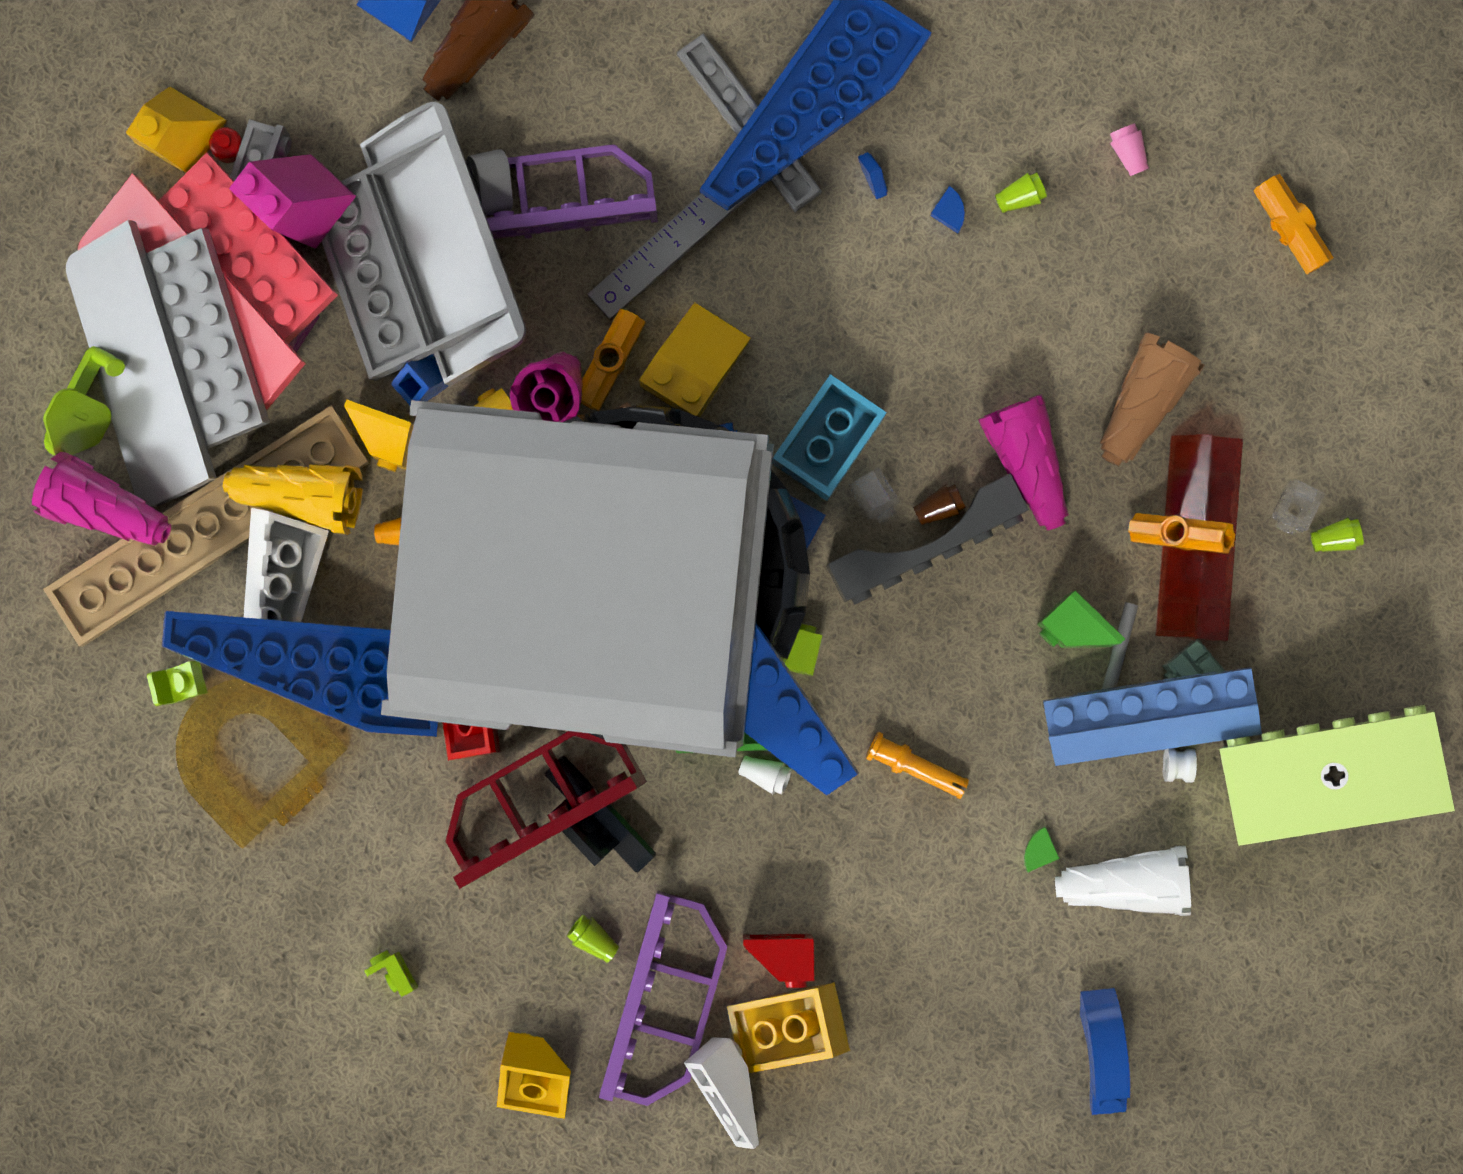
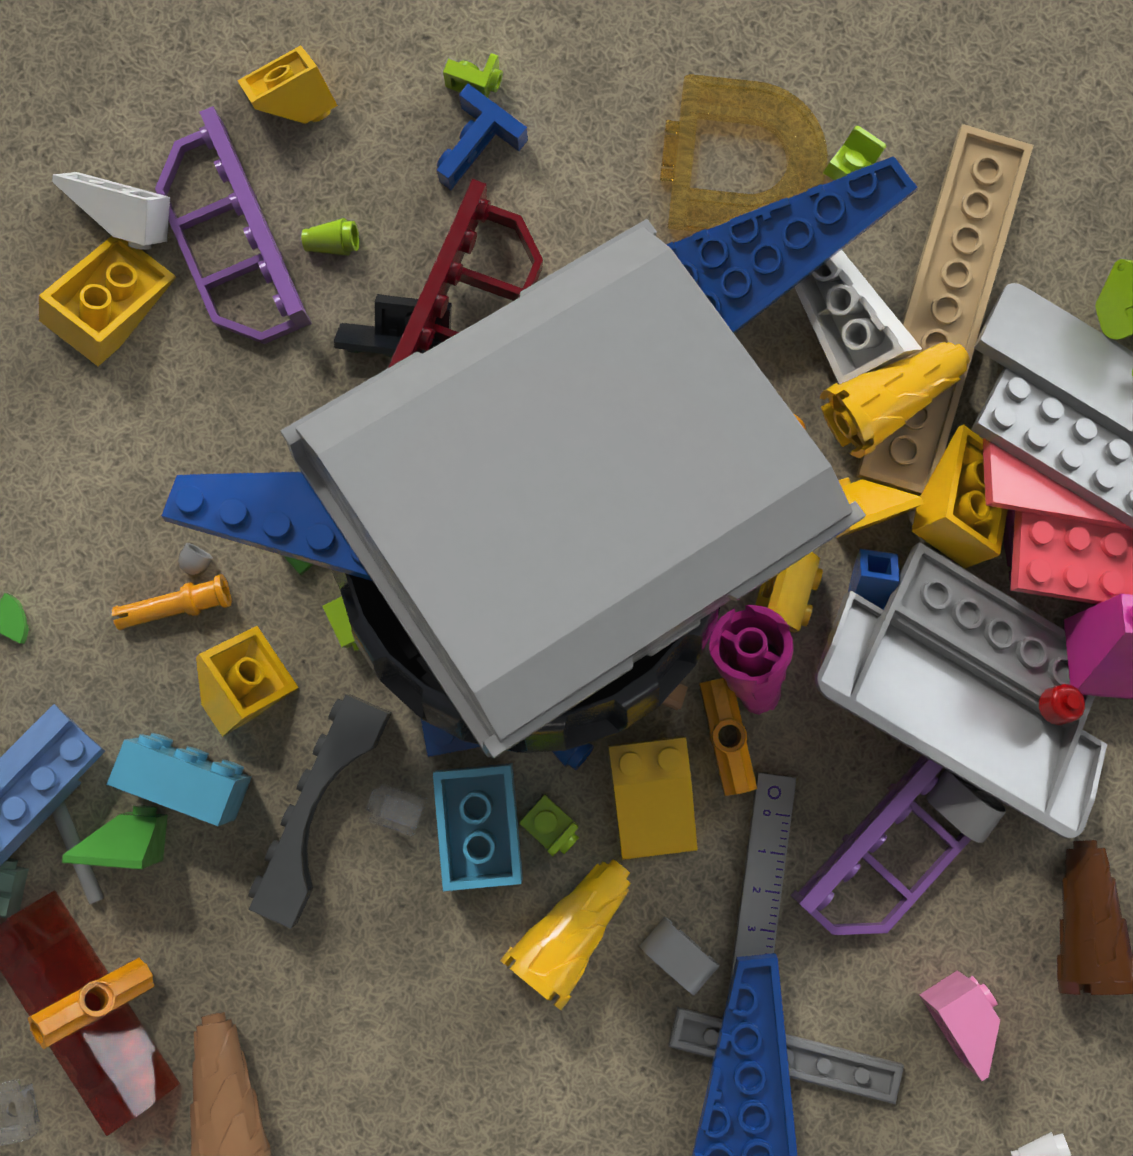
camera: 145 degrees right, 0 degrees up
dark pink cone [32,452,172,546] -> none
red slope [743,934,814,988] -> none
blue tile [858,152,888,199] -> none
reddish brown cone [913,484,966,525] -> none
blue tile [930,186,965,234] -> none
dark pink cone [978,394,1069,531] -> none
none -> medium azure brick [106,733,252,826]
none -> light grey hinge [178,543,213,575]
none -> yellow slope [196,626,299,737]
none -> blue bracket [437,83,528,190]
none -> yellow cone [500,859,631,1010]
none -> lime bracket [519,794,579,857]
none -> light grey beam [640,917,720,996]
none -> yellow slope [912,424,1008,568]
none -> bright pink slope [919,970,1000,1081]
none -> red piece [1039,684,1085,725]

